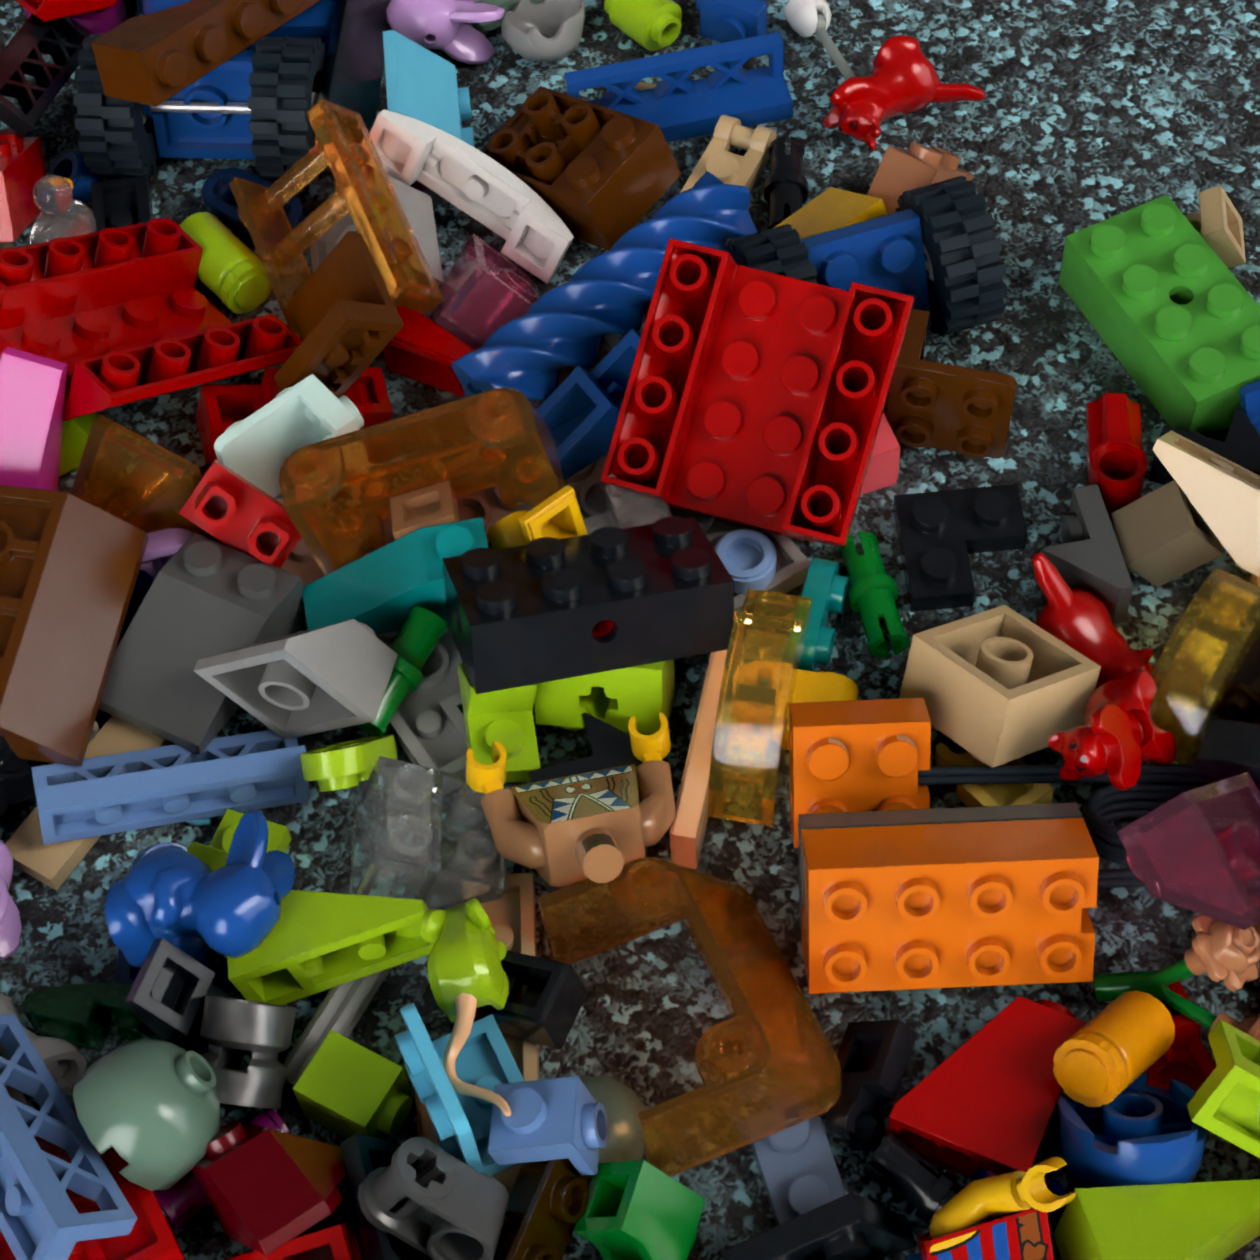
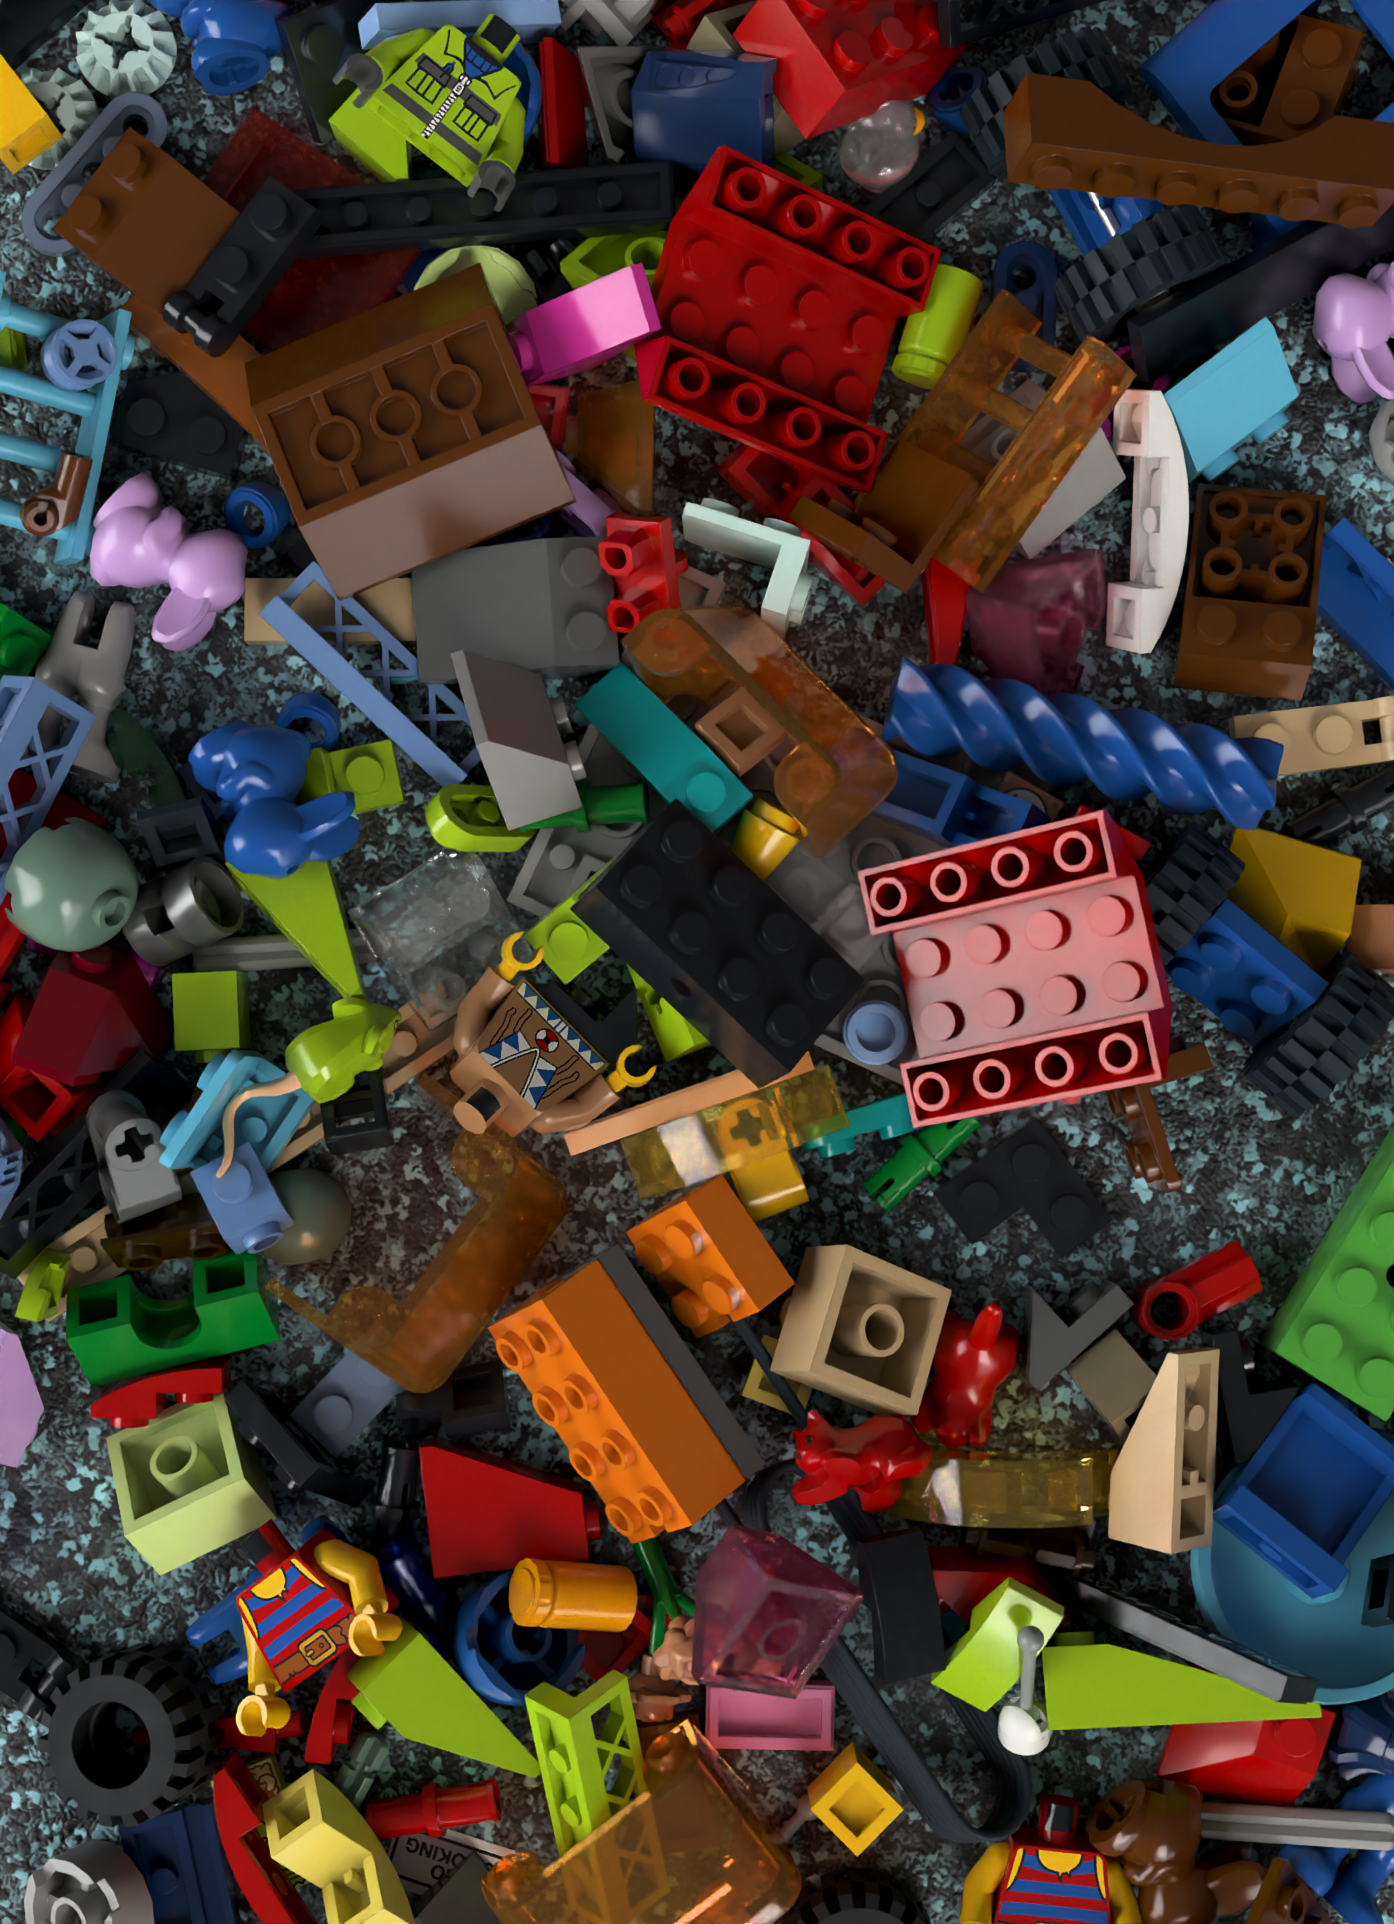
camera: 55 degrees right, 30 degrees up
yellow slope [519,485,588,544] -> none

